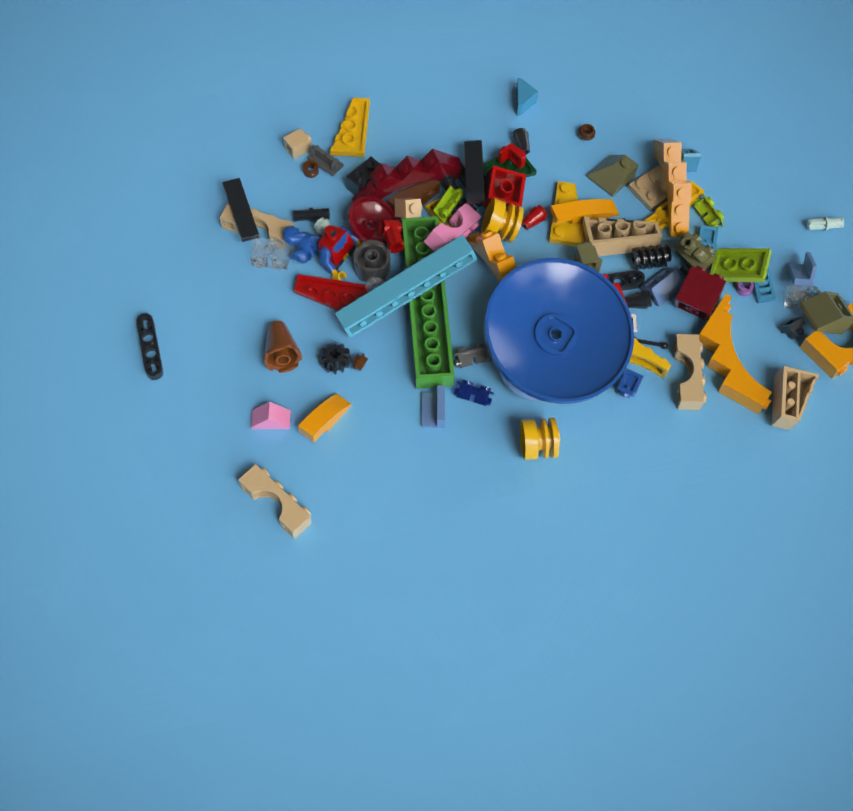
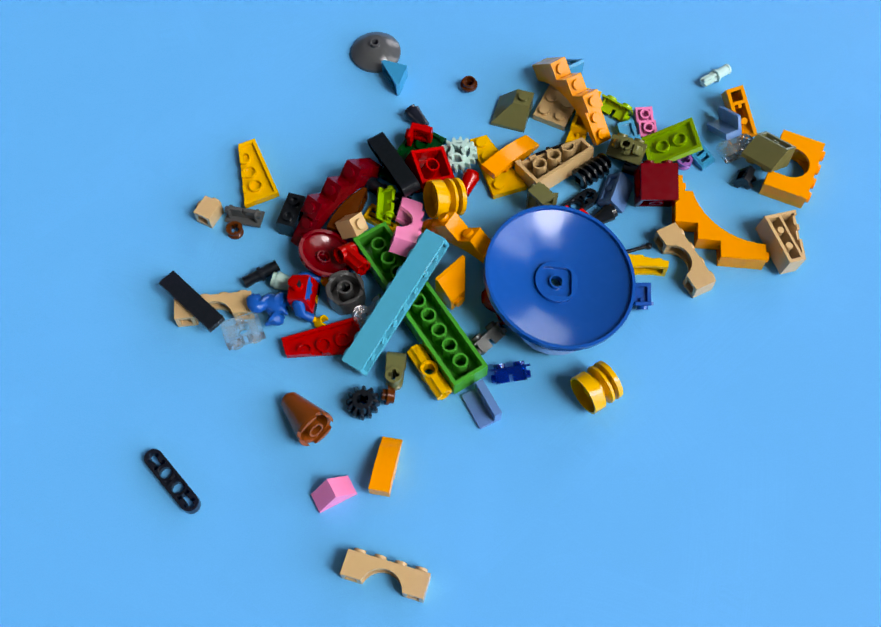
camera: 25 degrees left, 0 degrees up
none -> dark grey dish [351,32,401,73]
none -> olive piece [385,352,407,391]
none -> yellow piece [407,344,452,400]
none -> light orange slope [435,255,465,310]
none -> light aqua gear [442,136,478,173]
none -> bright pink slope [634,106,657,138]
none -> light orange slope [721,85,757,141]

